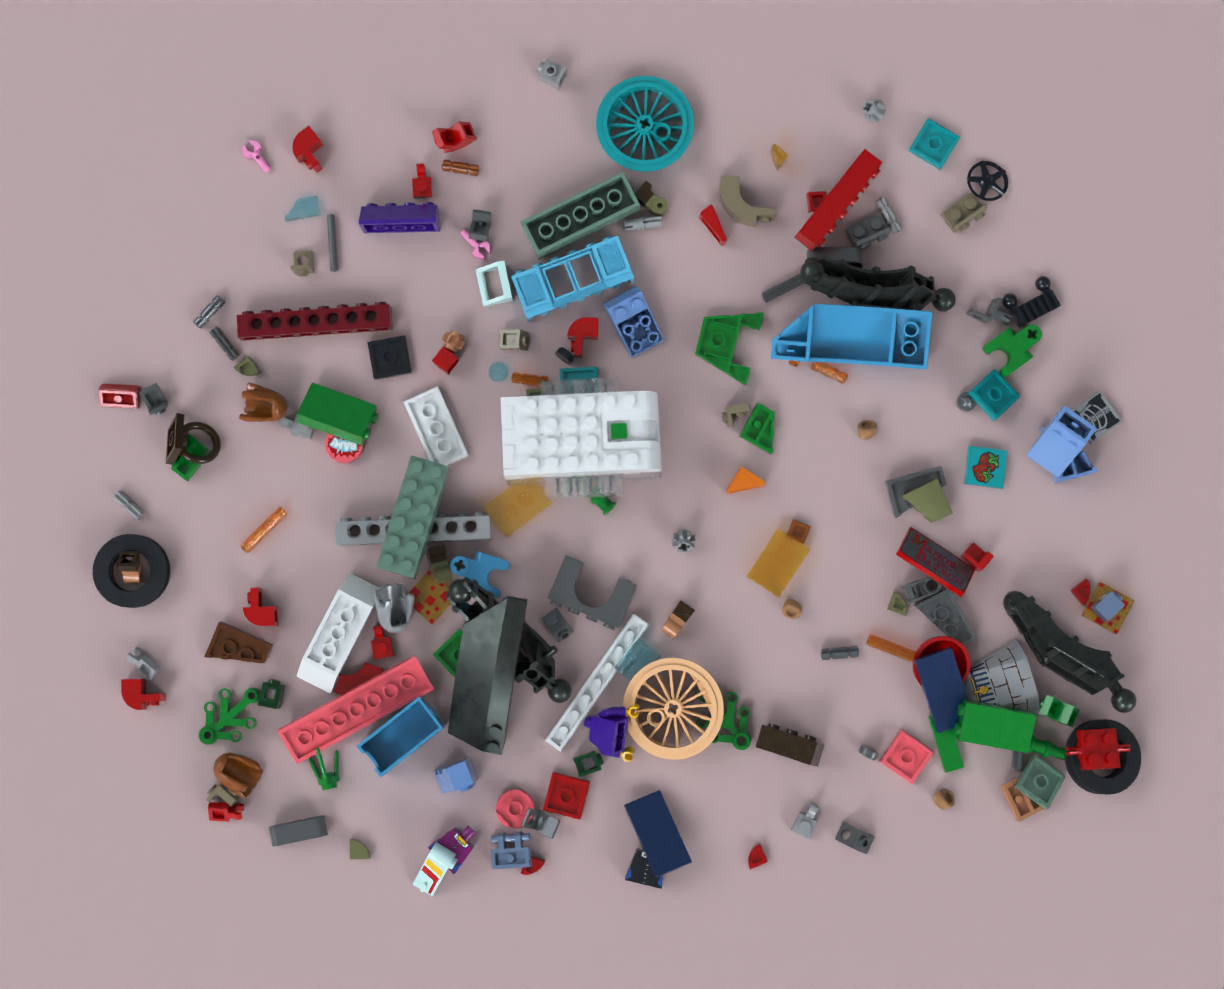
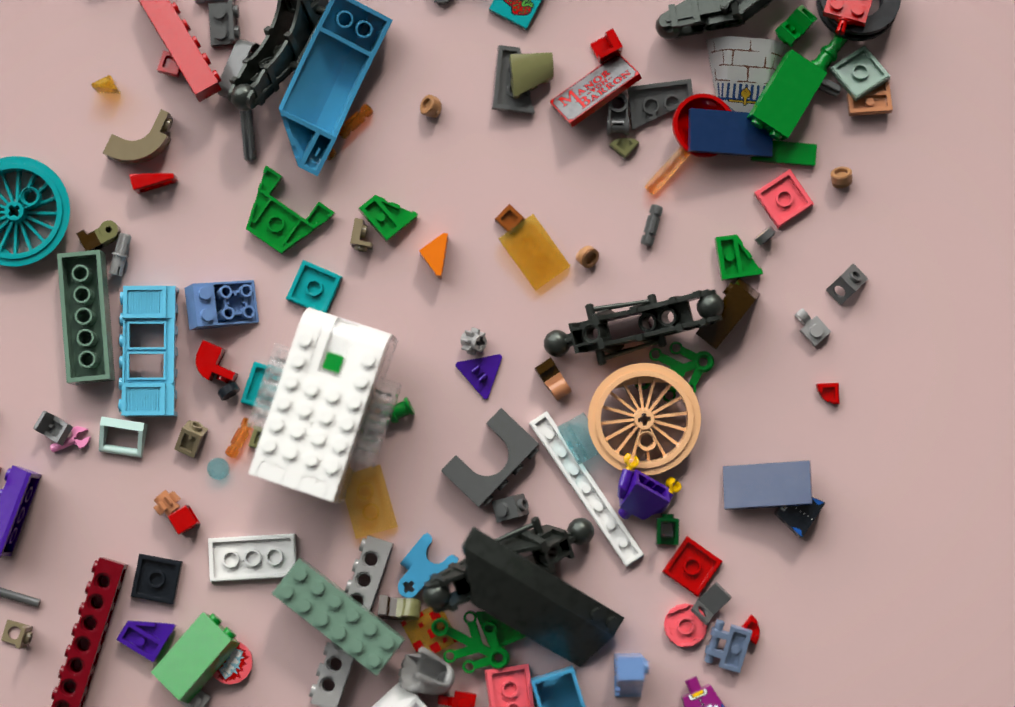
camera: 65 degrees left, 0 degrees up
none -> dark purple wing [116,620,177,662]
none -> teal tile [286,260,343,313]
none -> green plant [431,610,510,673]
none -> dark purple piece [456,354,502,399]
none -> pearl dark grey piece [544,289,724,366]
none -> green wing [714,234,763,281]

